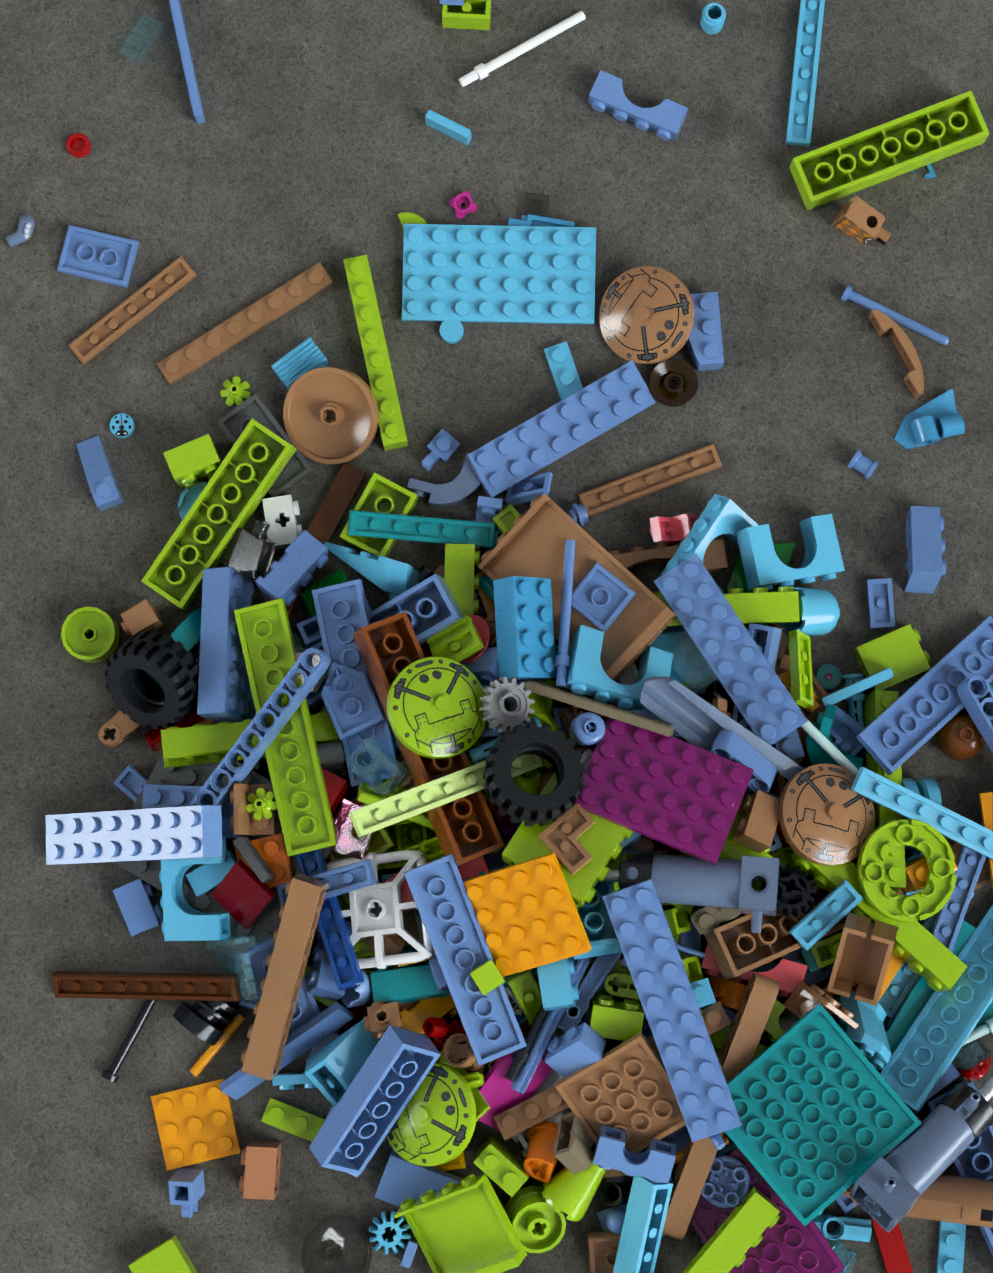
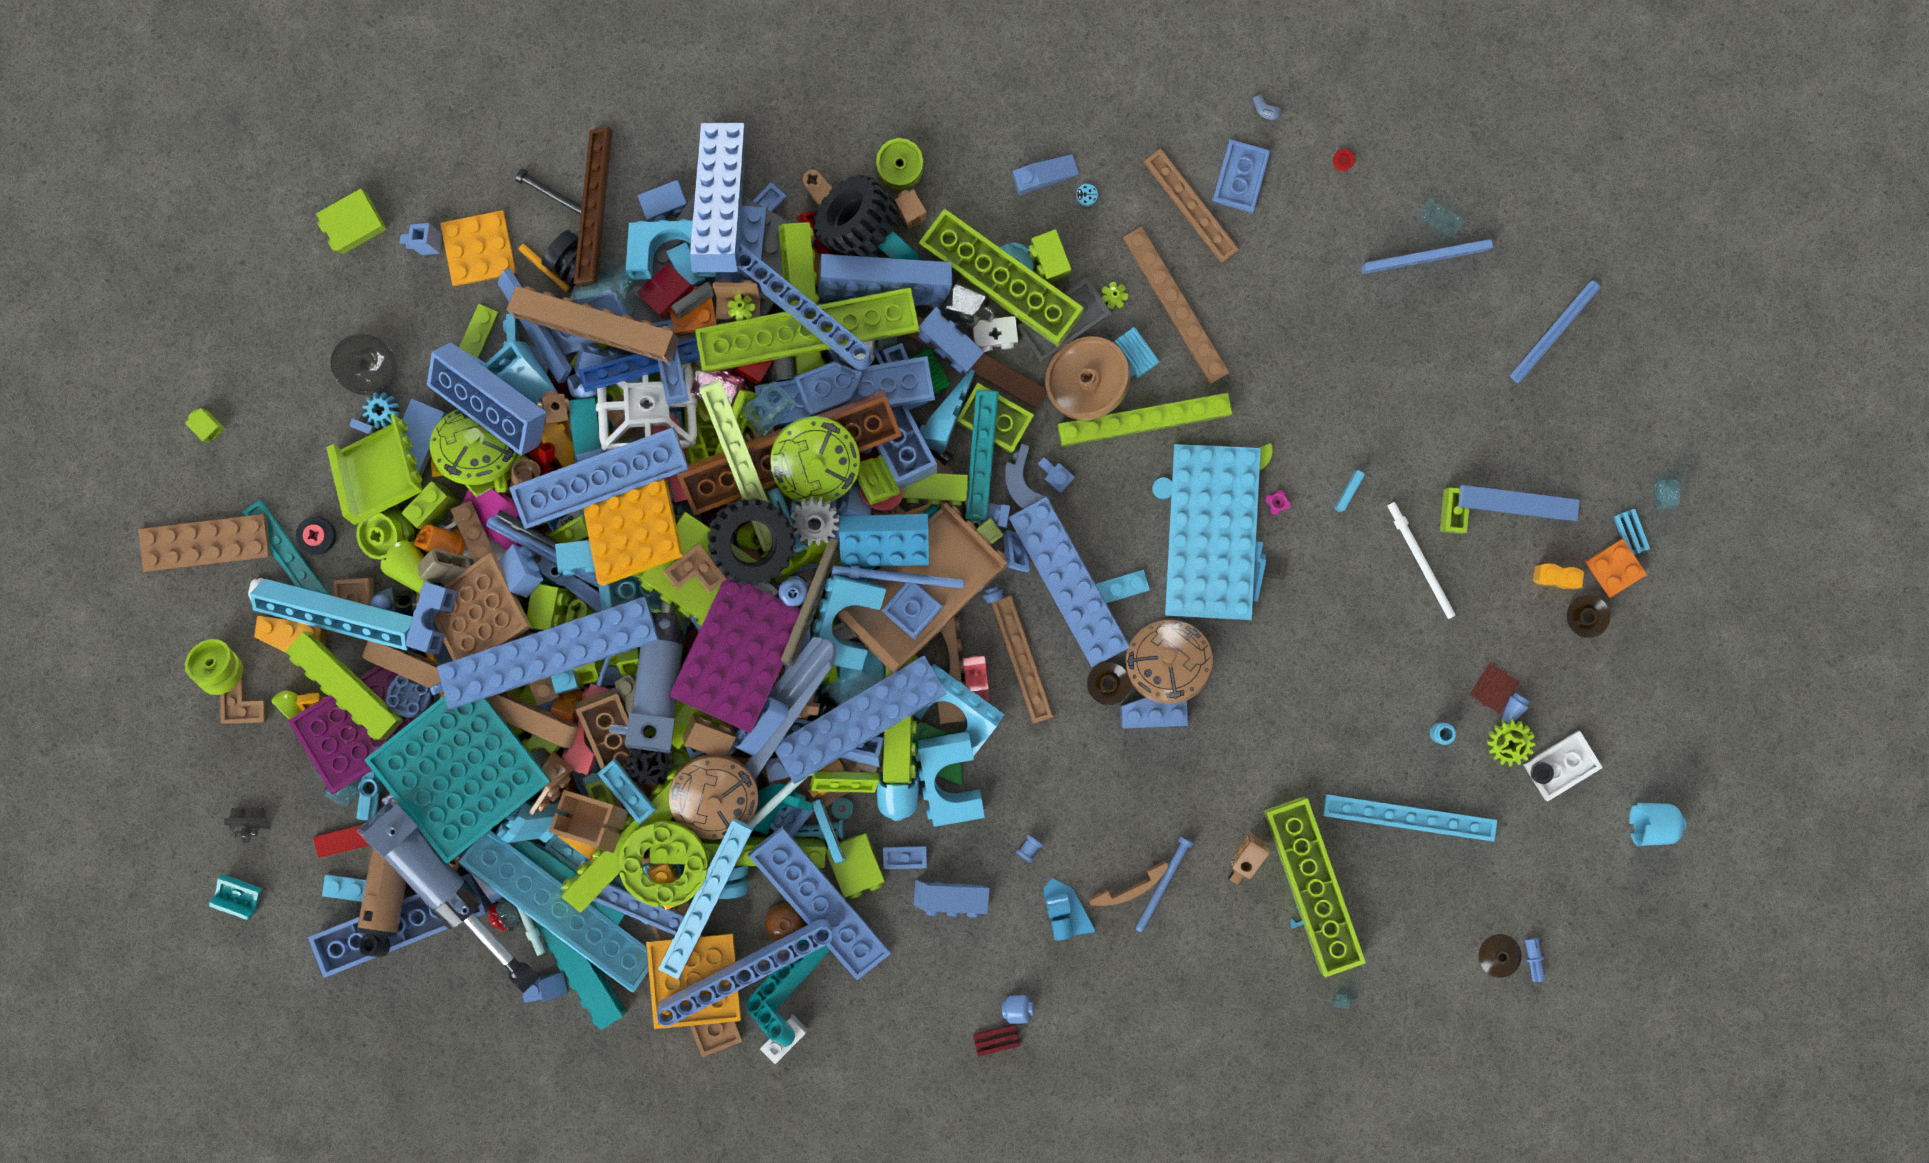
camera: 90 degrees right, 5 degrees up
nougat brick [239,1140,282,1200] -> none
lime tile [469,959,505,996] -> none
medium blue arch [588,70,688,141] -> none

